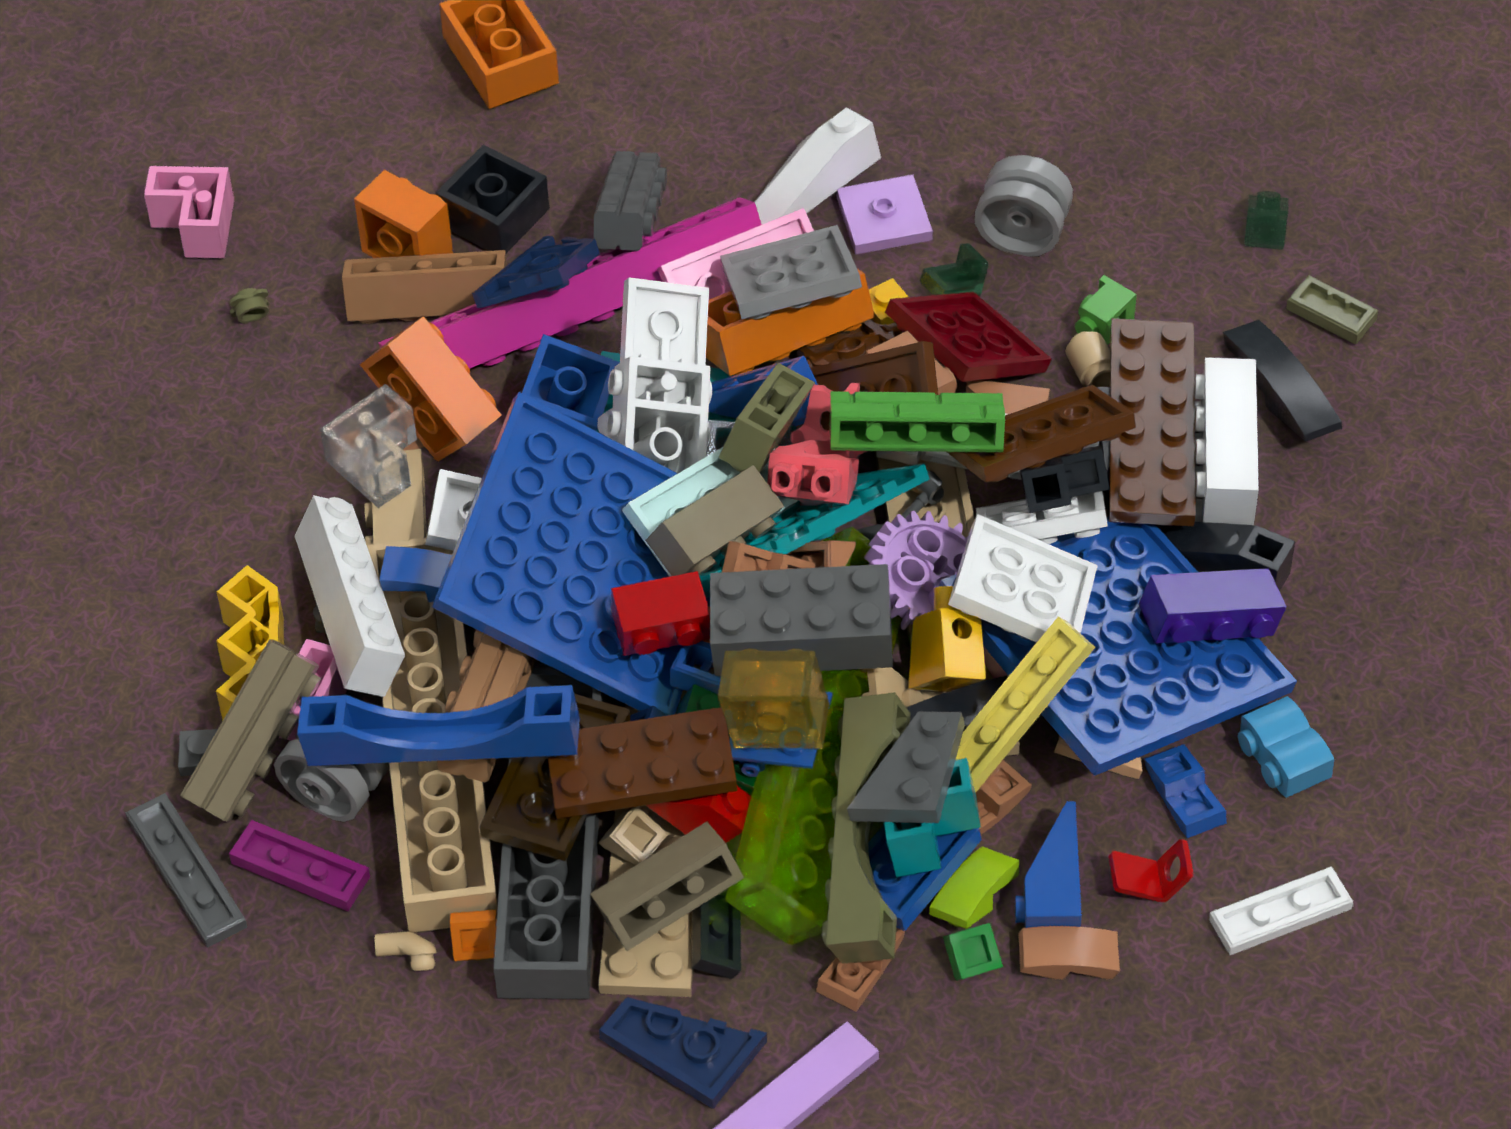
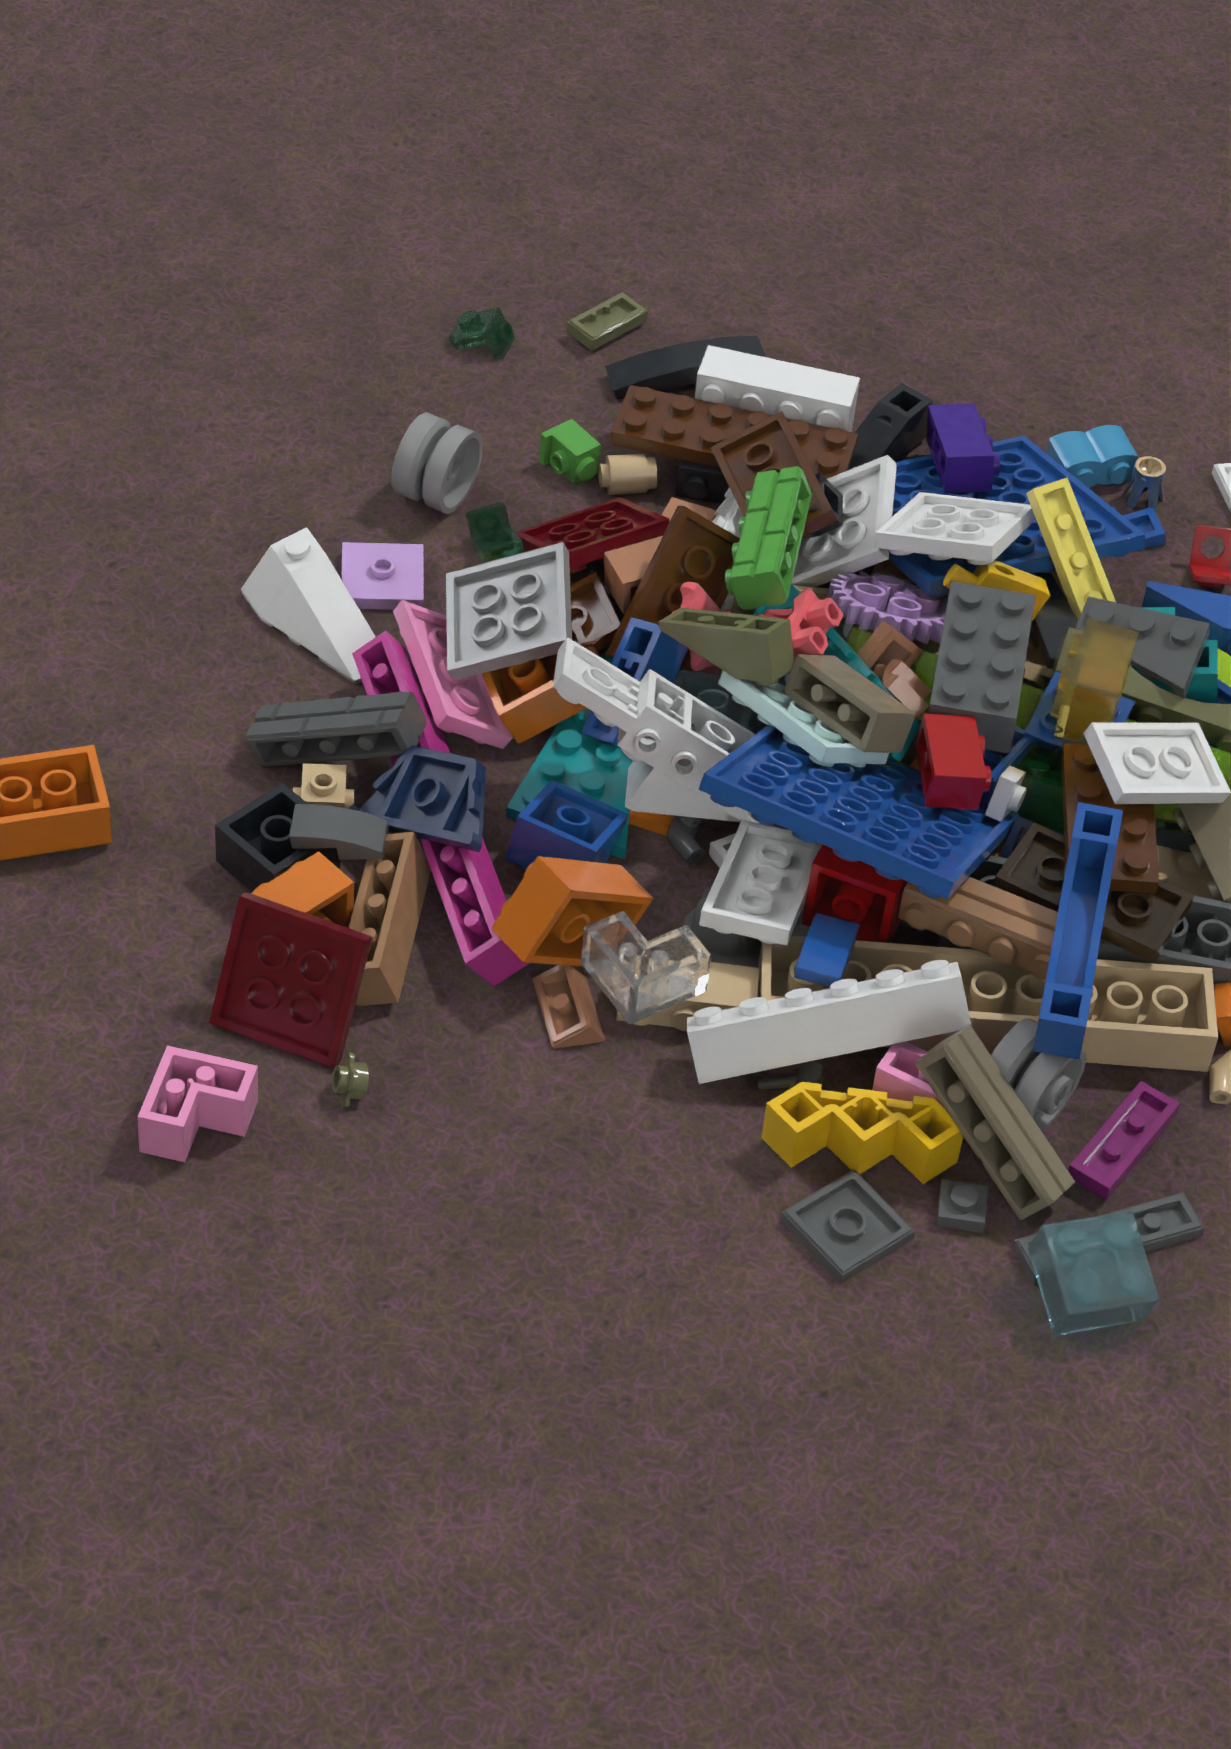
camera: 85 degrees left, 5 degrees down
none -> dark red plate [209,892,373,1068]
none -> dark grey slope [289,804,388,860]
none -> tan brick [293,763,355,809]
none -> dark grey tile [780,1169,915,1284]
none -> white plate [985,766,1027,822]
none -> clear light blue brick [1028,1211,1160,1336]
none -> white plate [1083,722,1231,804]
none -> flat silver piece [1123,456,1166,511]

